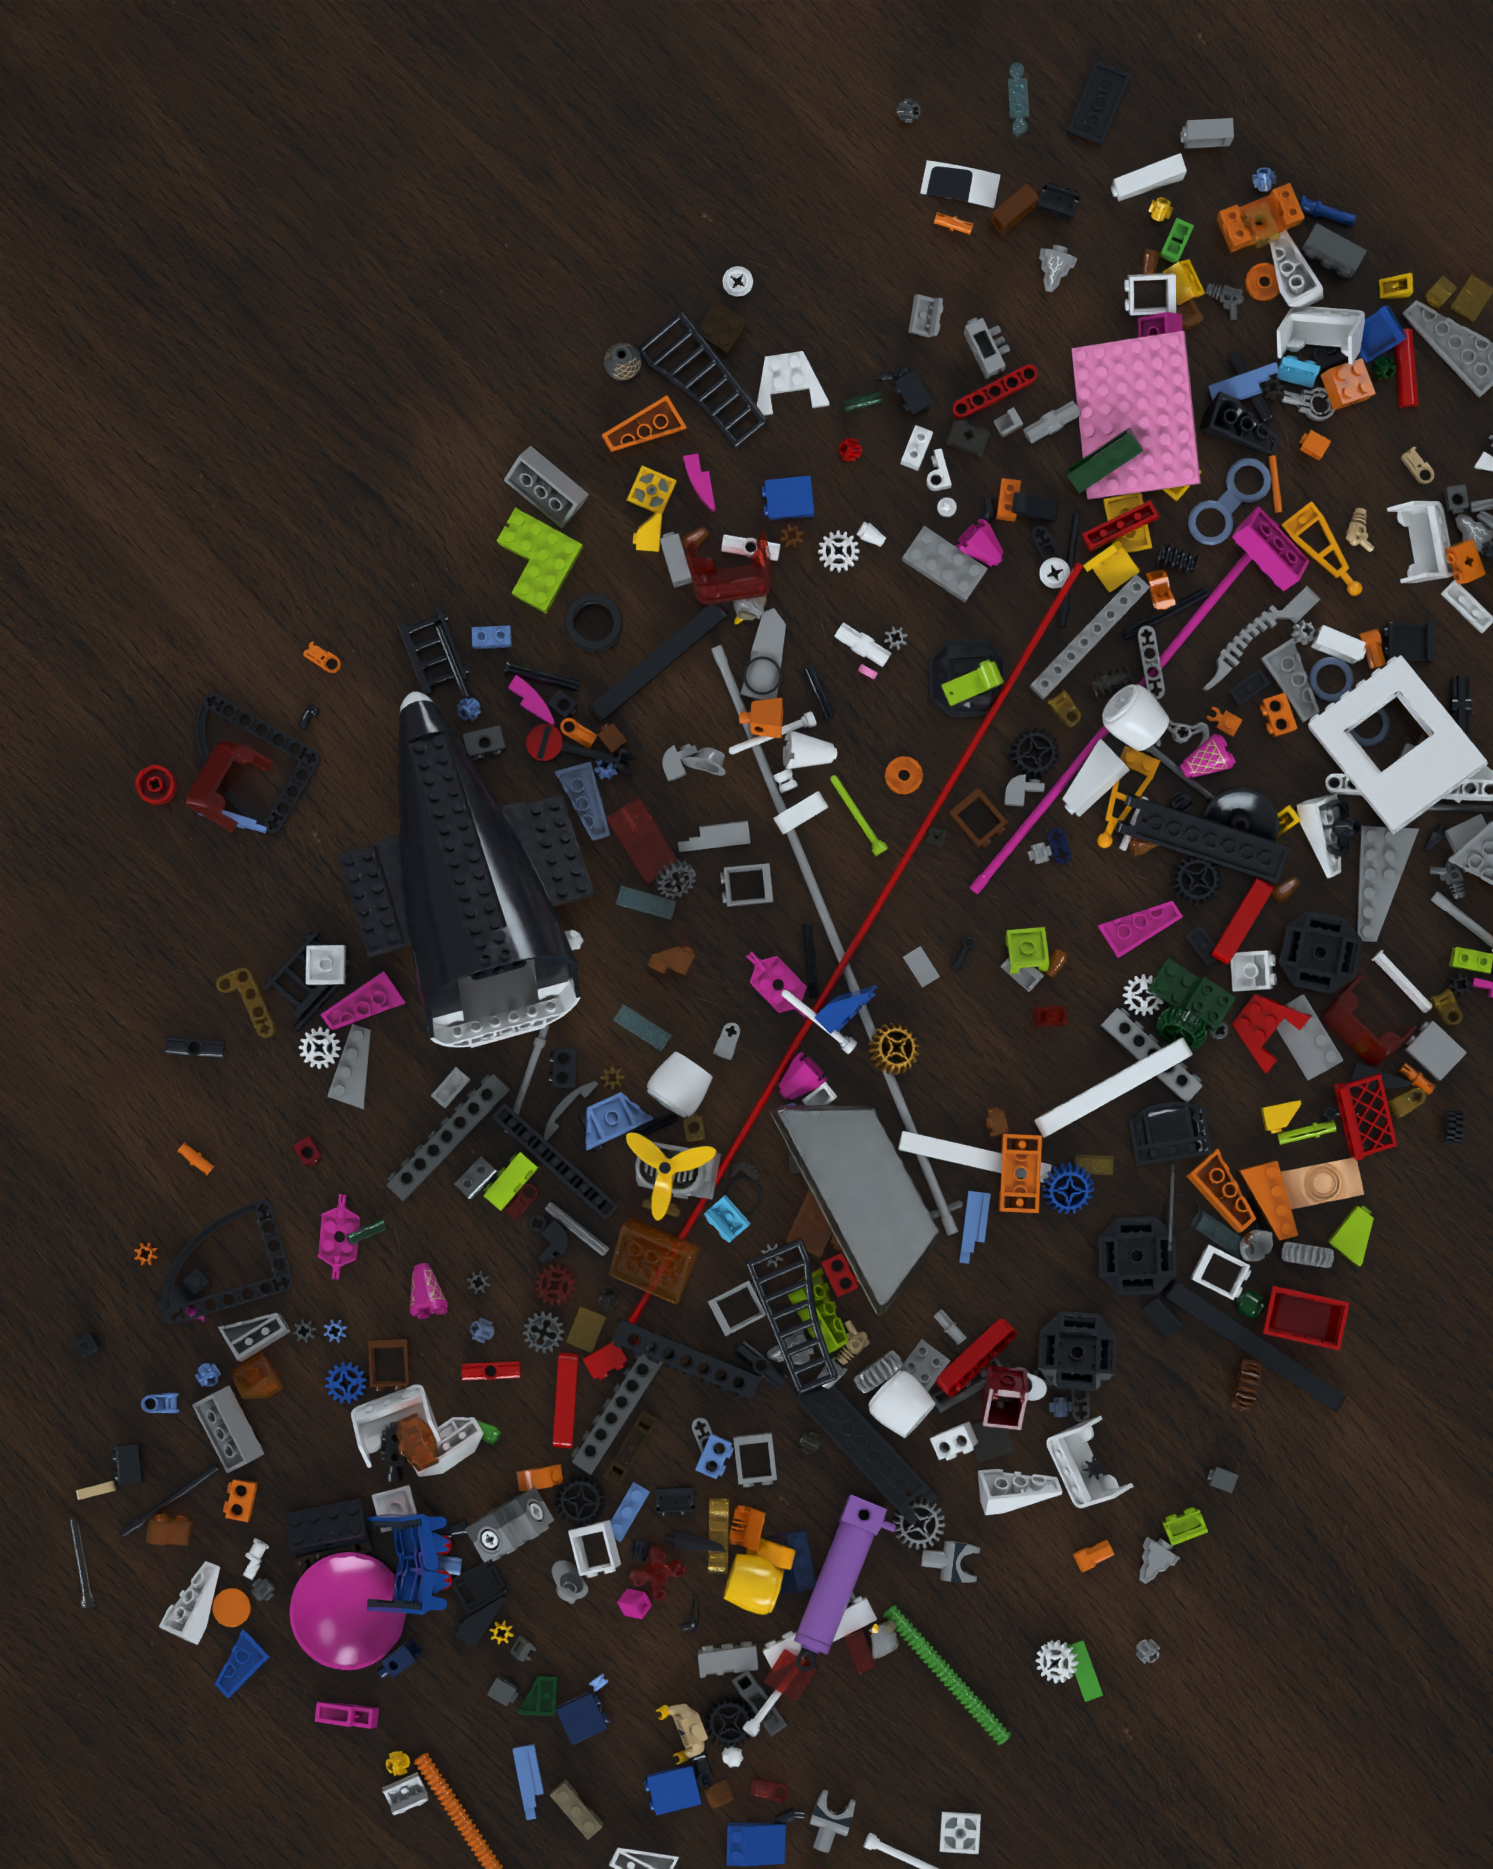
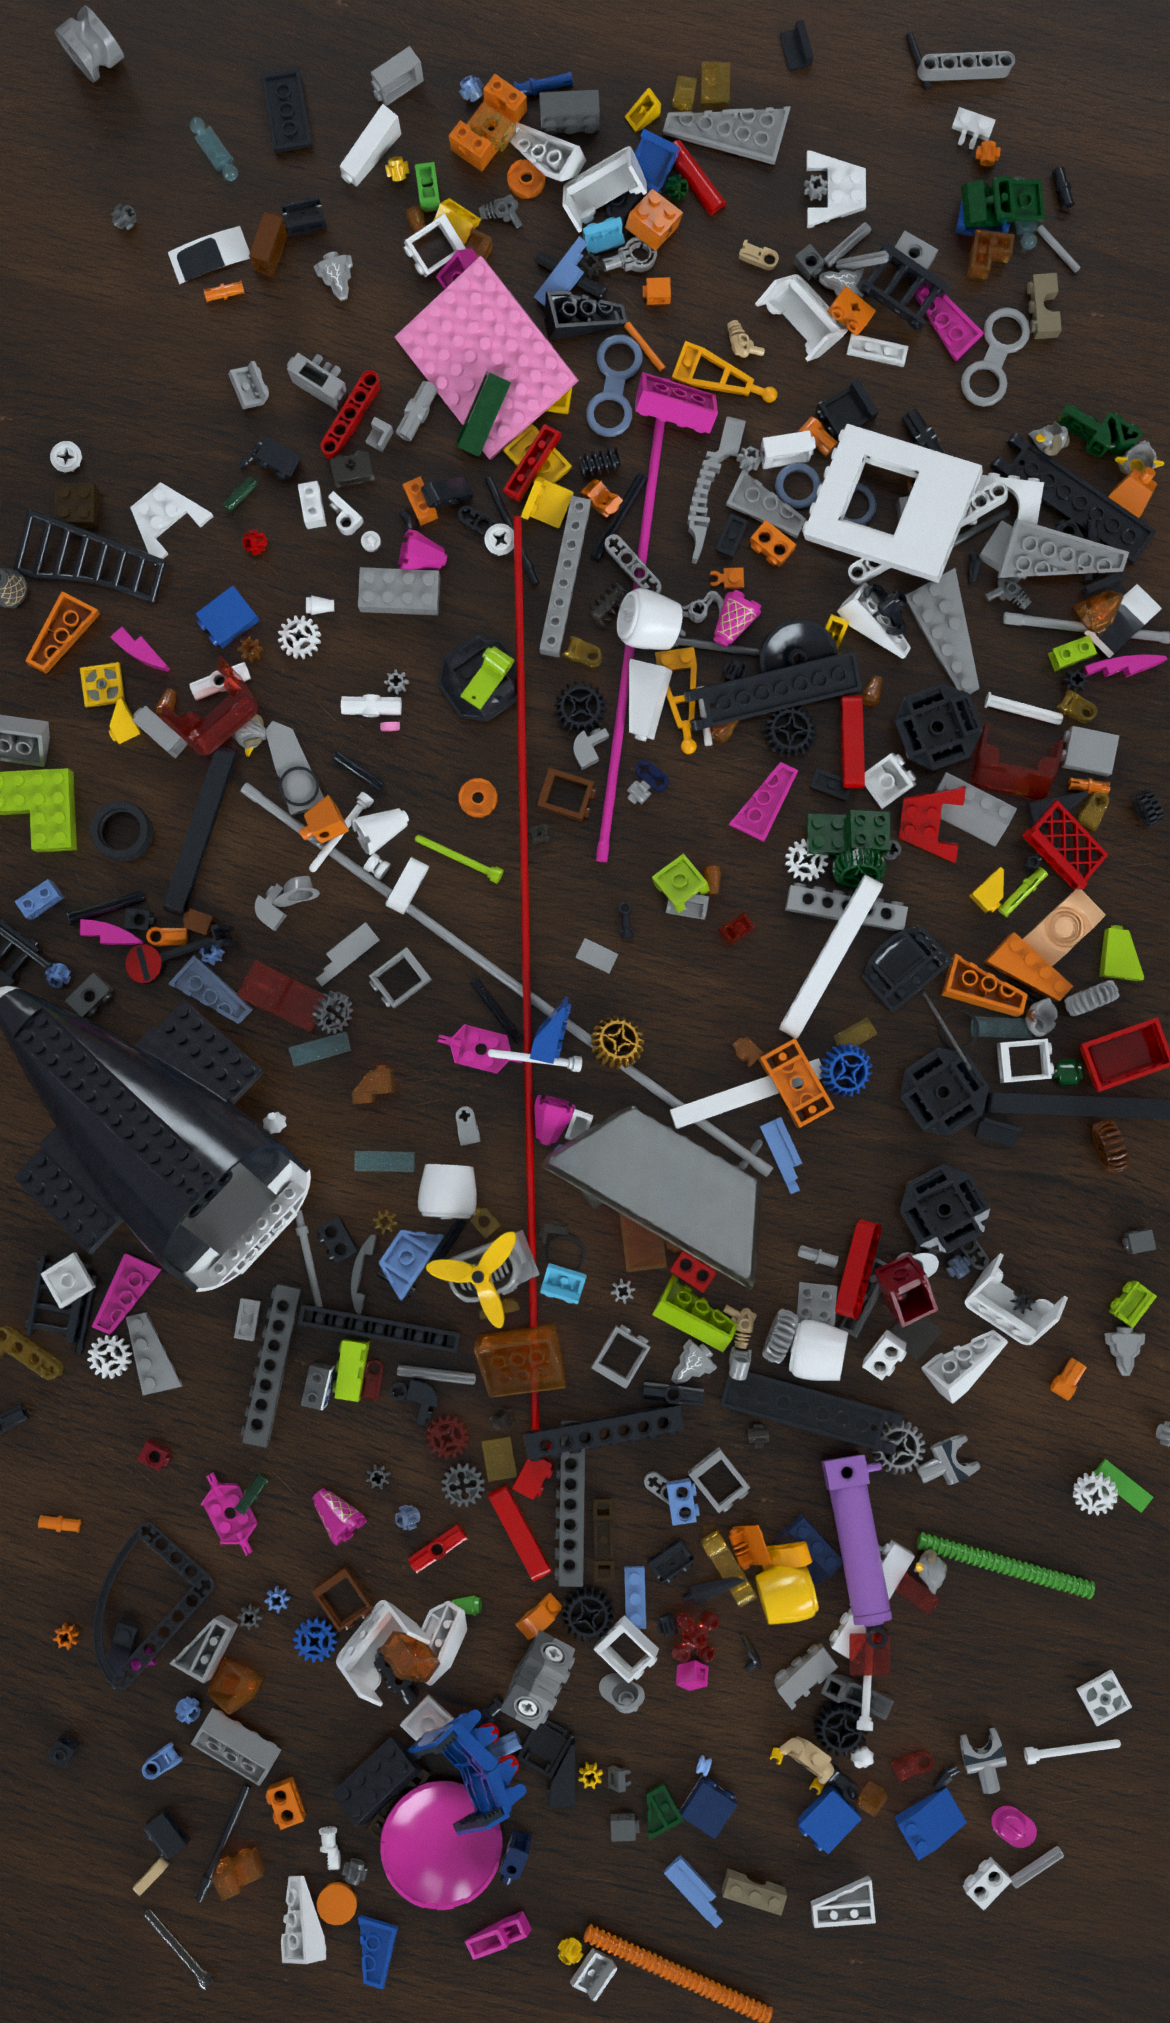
camera: 35 degrees left, 0 degrees up
black bar [746,1239,838,1394] -> none

